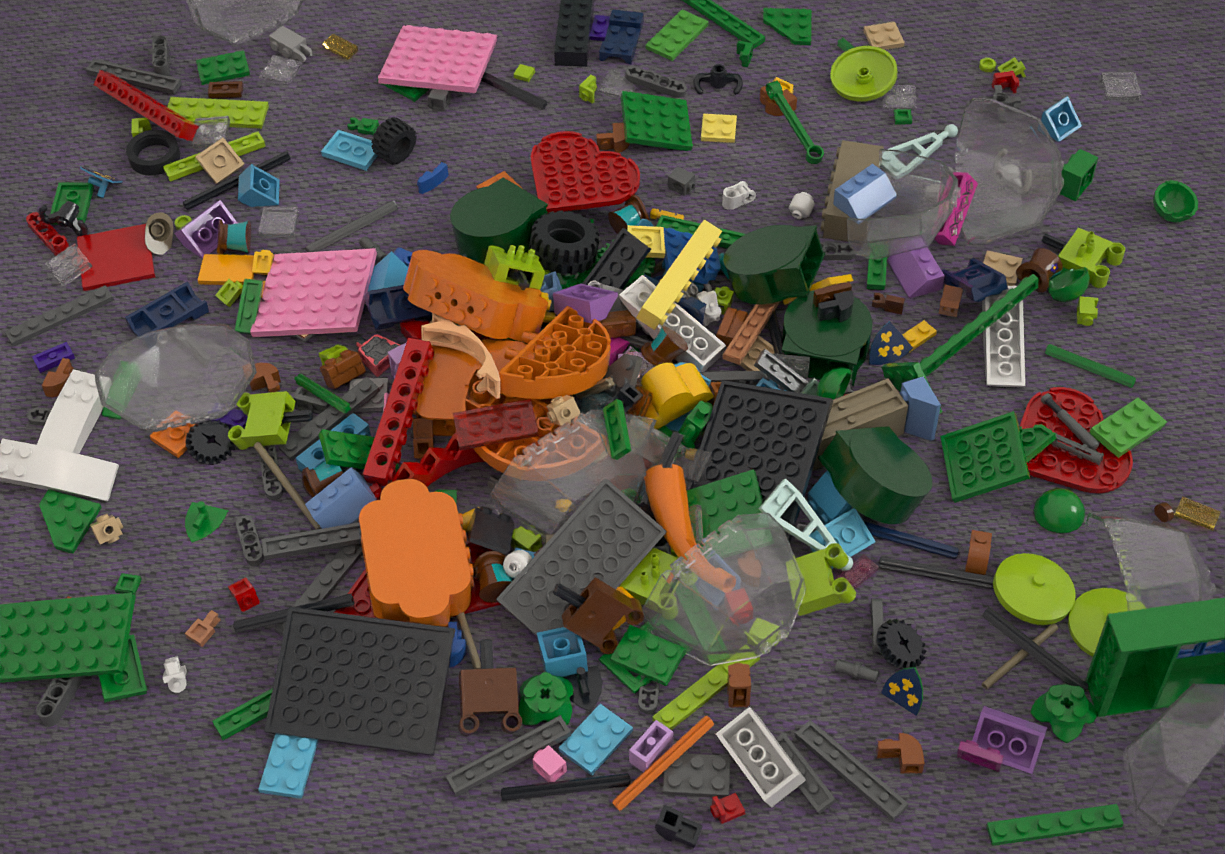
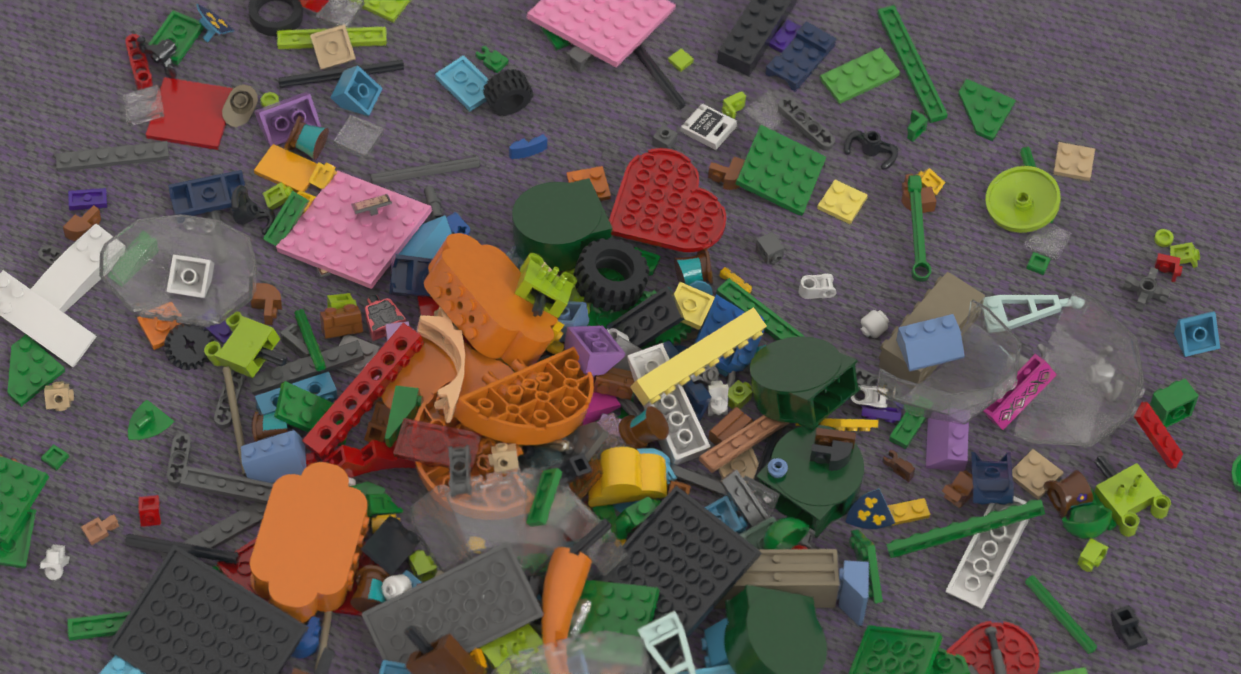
camera: 20 degrees right, 5 degrees up
none -> white slope [167,254,215,298]
none -> black piece [231,185,275,235]
none -> piece [351,194,392,216]
none -> green tile [365,494,403,515]
none -> green slope [385,386,423,448]
none -> dark grey piece [449,444,472,497]
none -> dark grey plate [652,125,678,149]
none -> white container [680,104,737,150]
none -> medium blue plate [768,458,788,478]
none -> white piece [851,385,889,408]
none -> dark purple plate [861,405,901,423]
none -> black brick [1111,605,1148,650]
none -> red plate [1134,402,1183,469]

